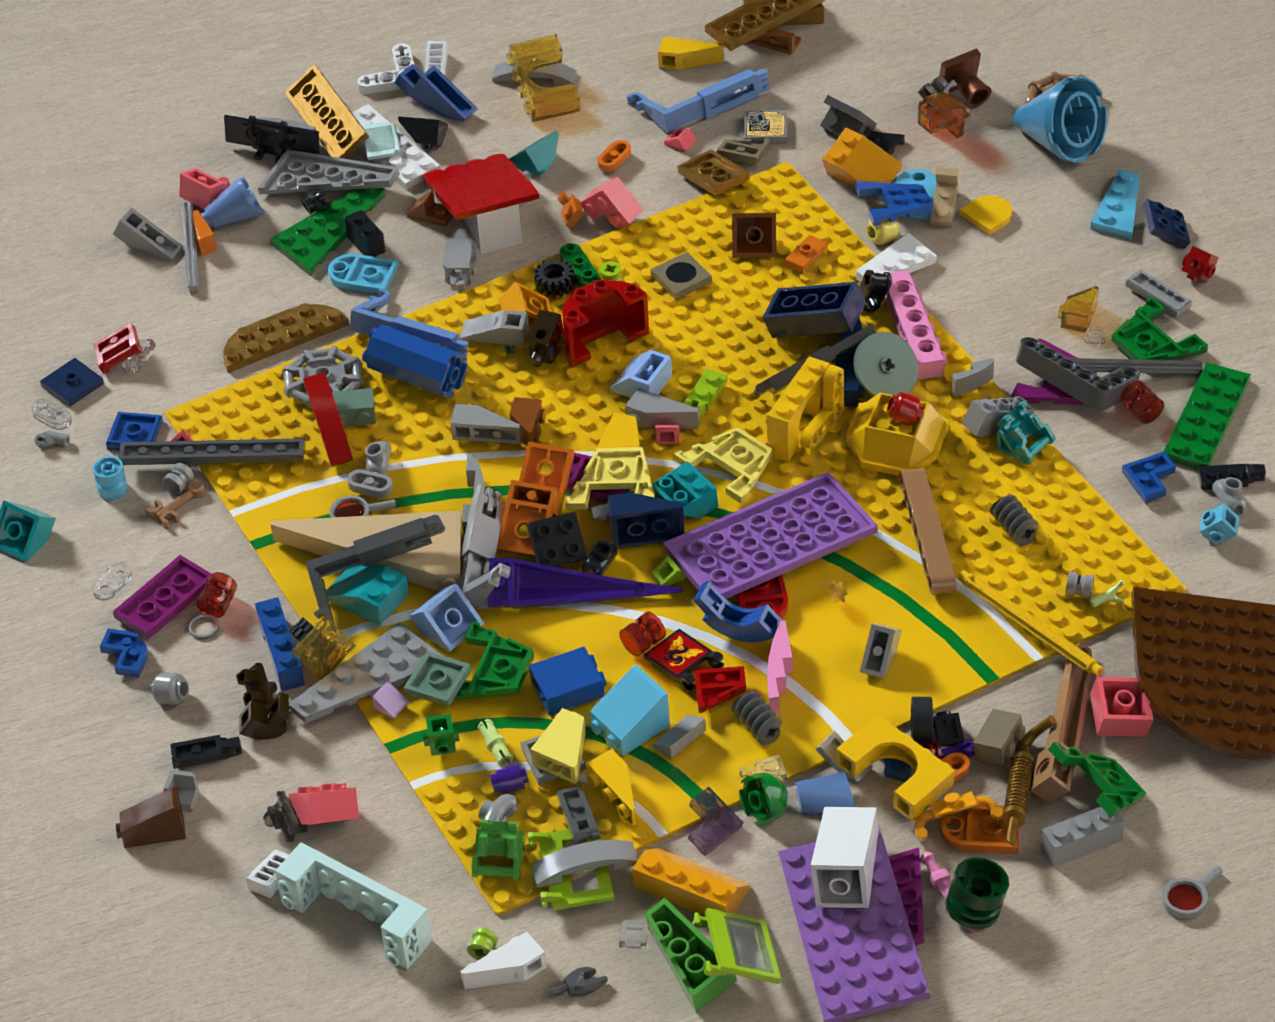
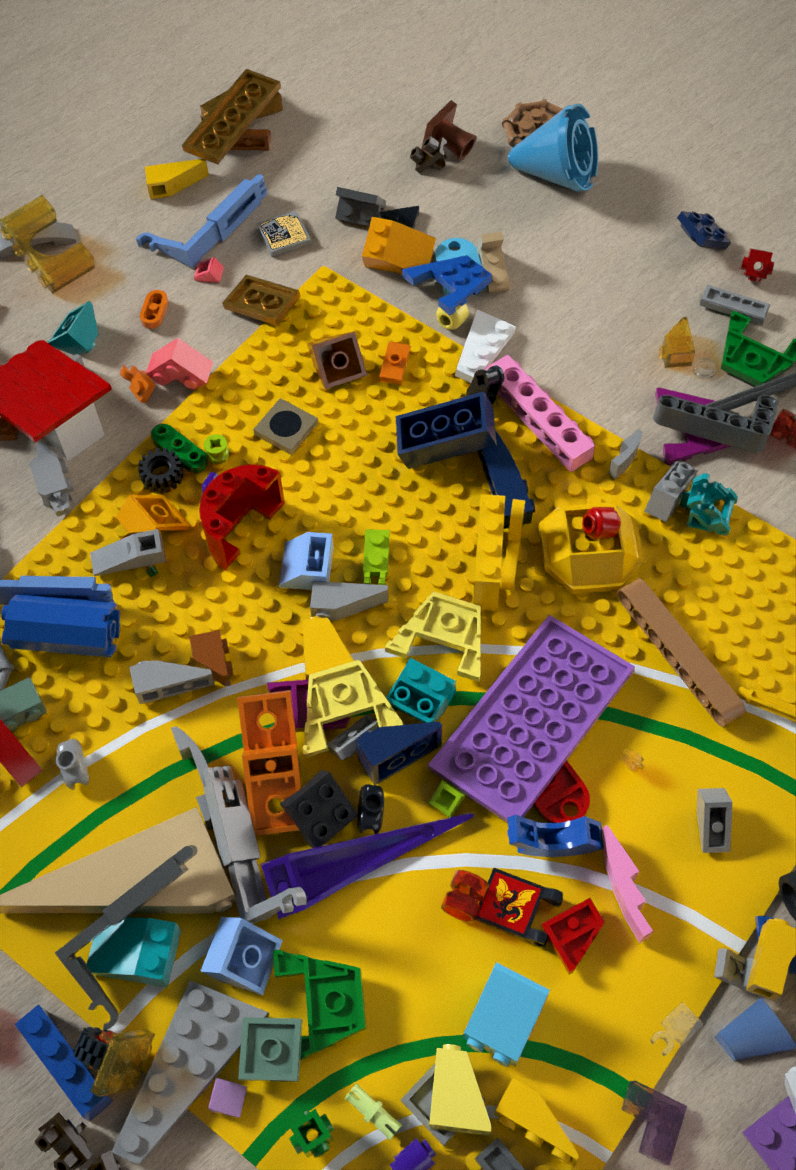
camera: 25 degrees left, 15 degrees up
piece [329,495,396,518] -> none
light grey plate [347,469,393,498] -> none
dark brown torso [527,309,565,367] -> none
blue brick [529,646,606,716] -> none
light grey slope [653,715,706,759] -> none
coral slope [655,425,680,444] -> none
dark tan wing [717,138,771,165] -> none
dark grey piece [731,691,782,745] -> none
green cylinder [739,772,788,826] -> none
dark grey hinge [754,324,890,396] -> none
sand green piece [854,332,918,396] -> none
clear orange brick [918,92,971,138] -> none
yellow tile [959,195,1012,236] -> none
dark grey piece [990,495,1038,546] -> none
medium azure wing [1090,169,1140,239] -> none

